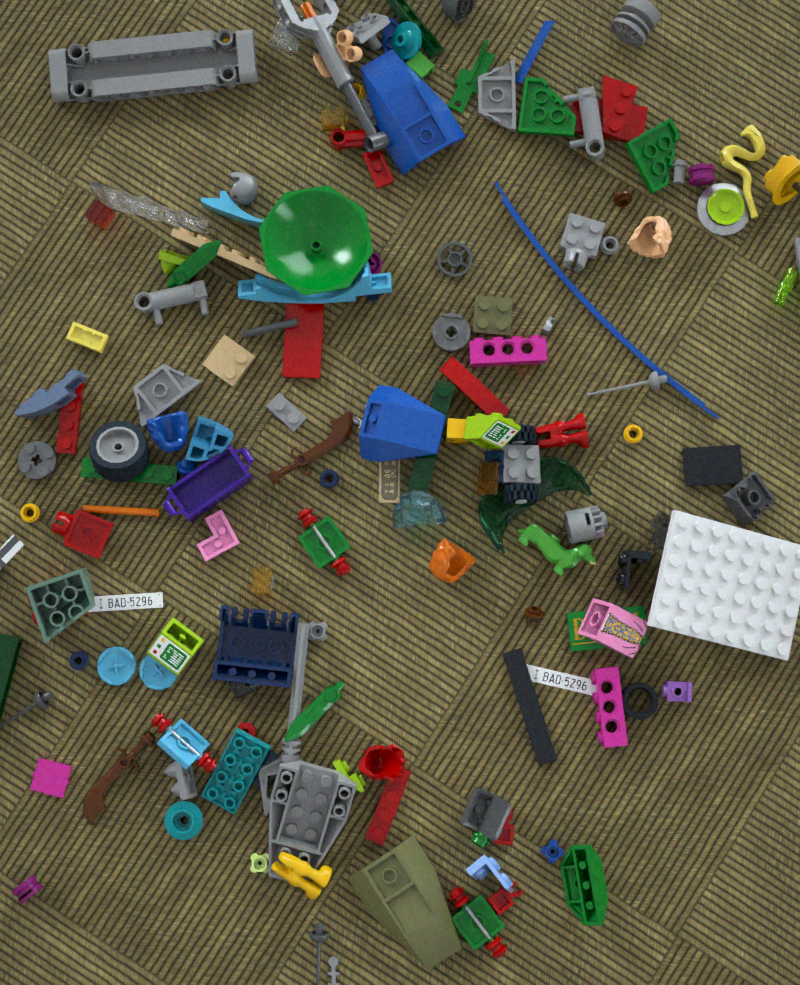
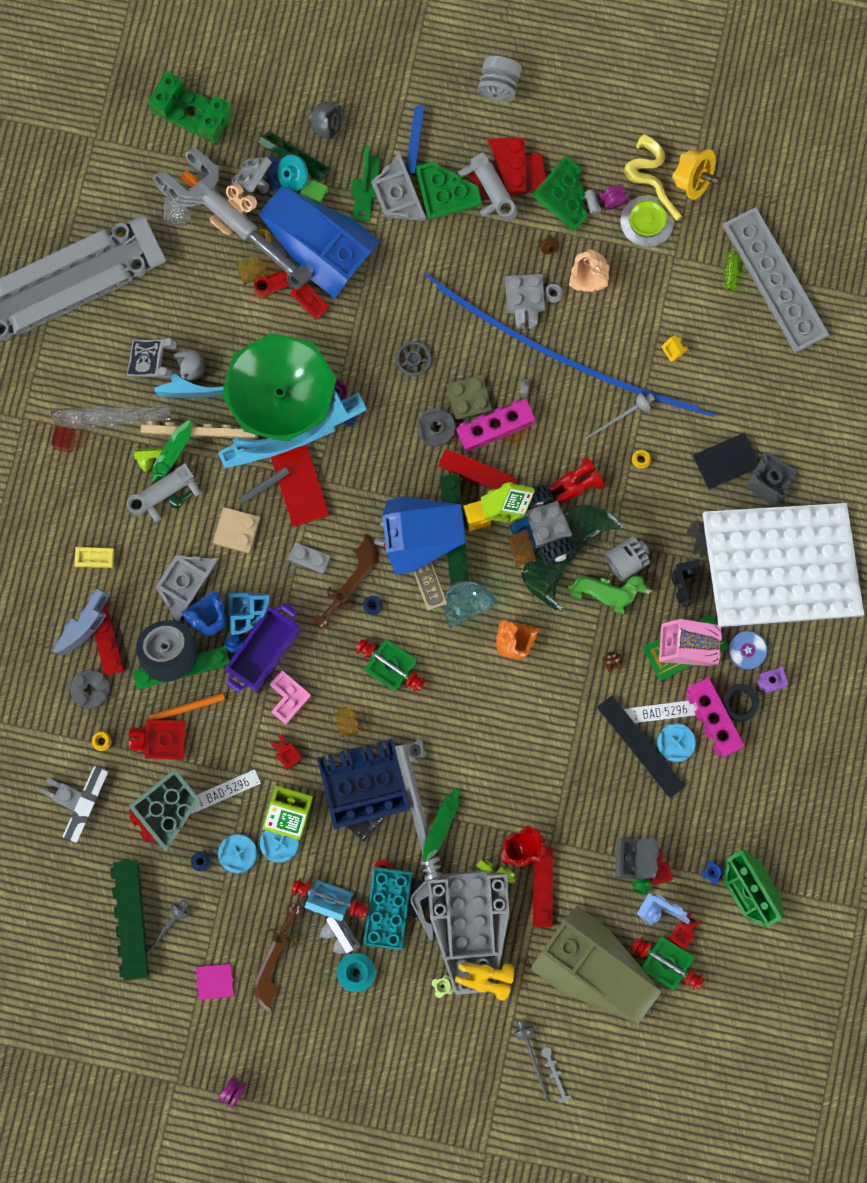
camera: 15 degrees left, 5 degrees down
none -> flag [126,338,177,378]
none -> dark green hand [169,491,193,509]
none -> red plate [270,734,303,771]
none -> medium azure tile [657,723,696,763]
none -> yellow tile [661,335,688,362]
none -> medium blue tile [728,631,767,670]

